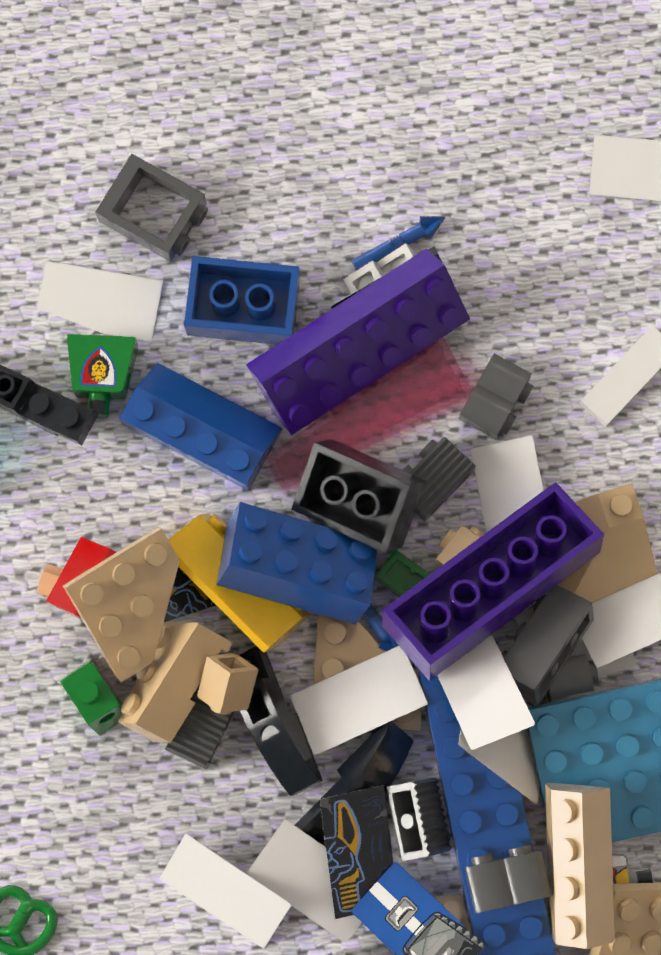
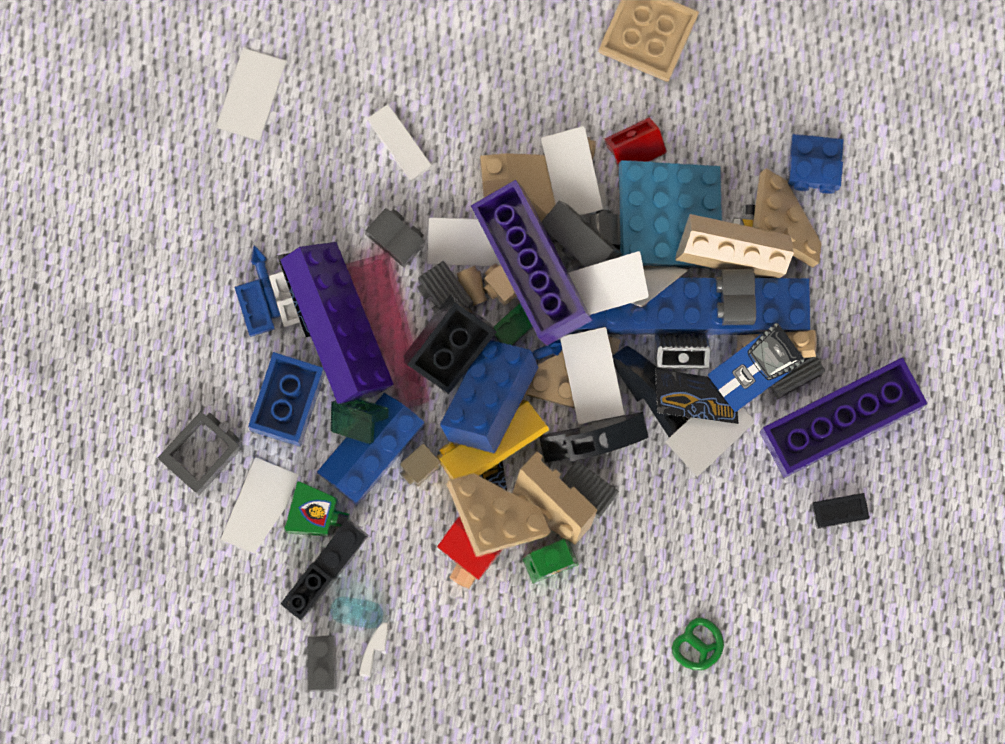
camera: 85 degrees left, 0 degrees up
white sticker [159,834,292,949] -> none
tan brick [197,653,258,715] -> none
none -> blue plate [234,279,275,337]
none -> clear green panel [330,399,389,444]
none -> dark tan brick [400,443,441,486]
none -> tan cone [456,266,487,306]

